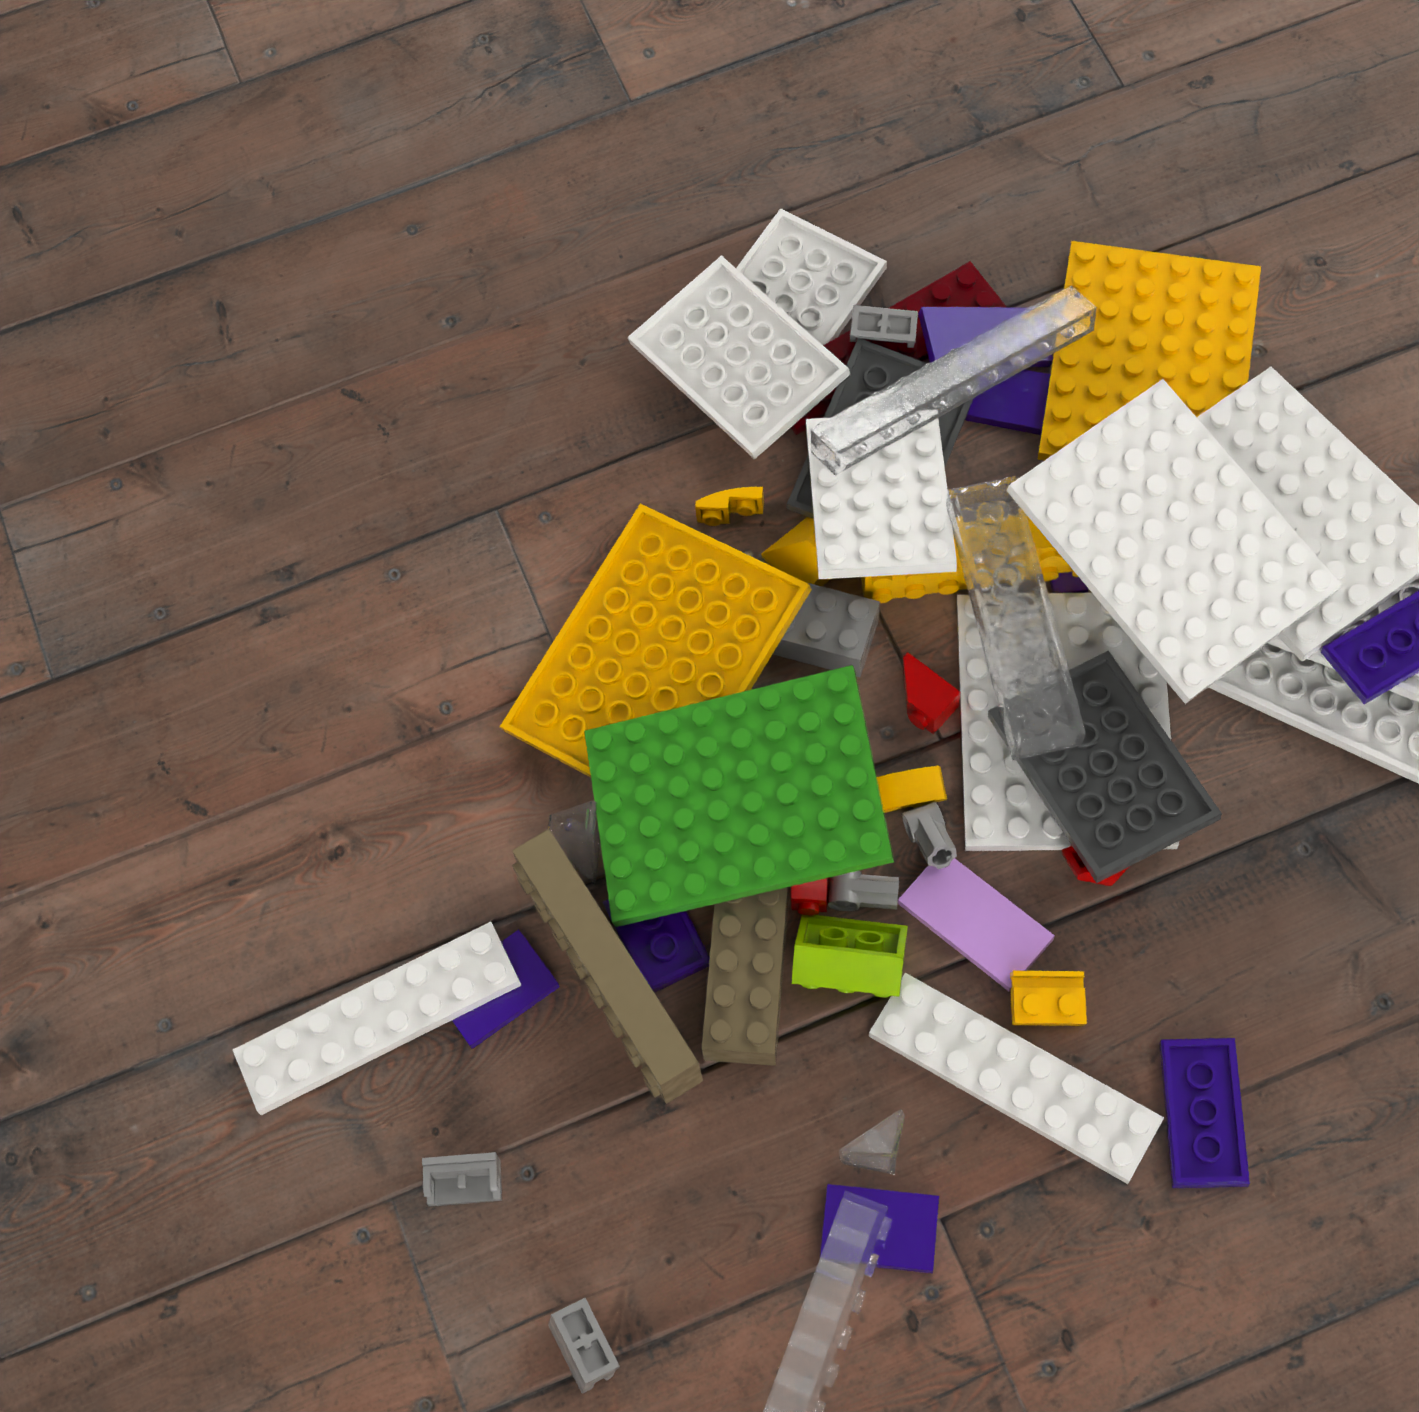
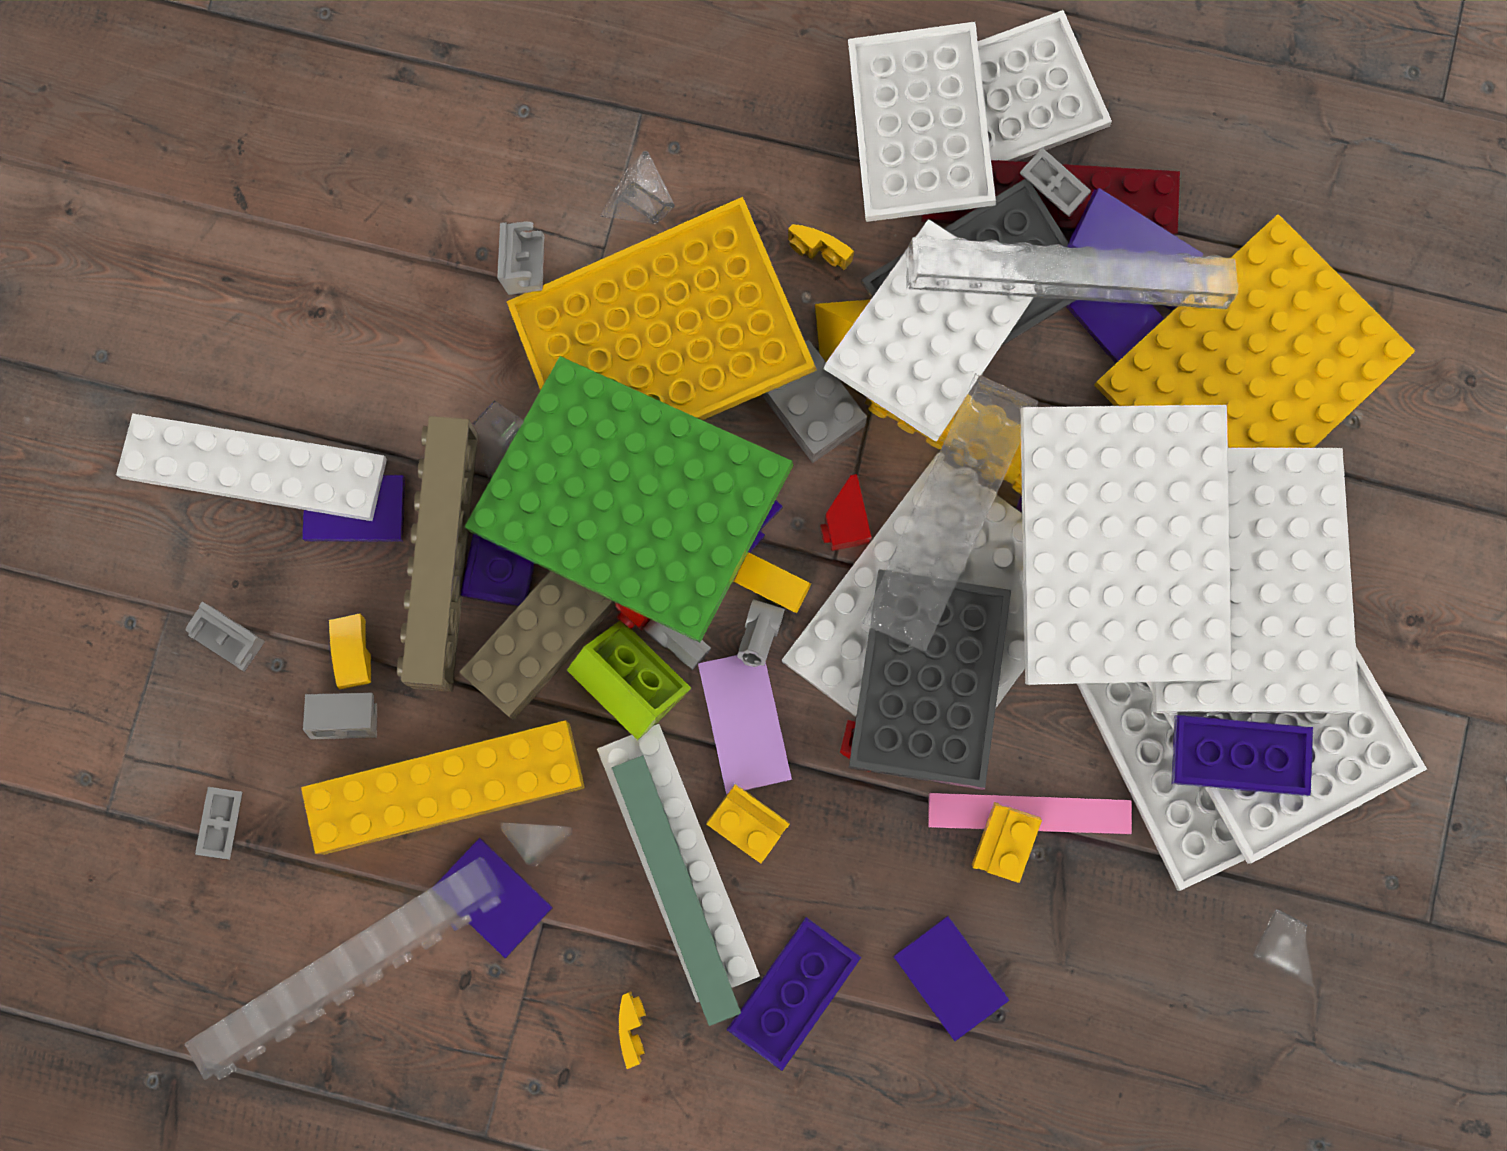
camera: 30 degrees right, 15 degrees up
none -> yellow brick [301,720,585,855]
none -> light grey hinge [303,693,377,739]
none -> yellow slope [329,613,371,690]
none -> light grey hinge [497,221,545,295]
none -> clear slope [600,151,675,224]
none -> sand green tile [612,755,741,1026]
none -> yellow slope [619,991,646,1069]
none -> dark purple tile [893,916,1010,1041]
none -> bright pink tile [928,793,1132,834]
none -> yellow plate [972,802,1042,883]

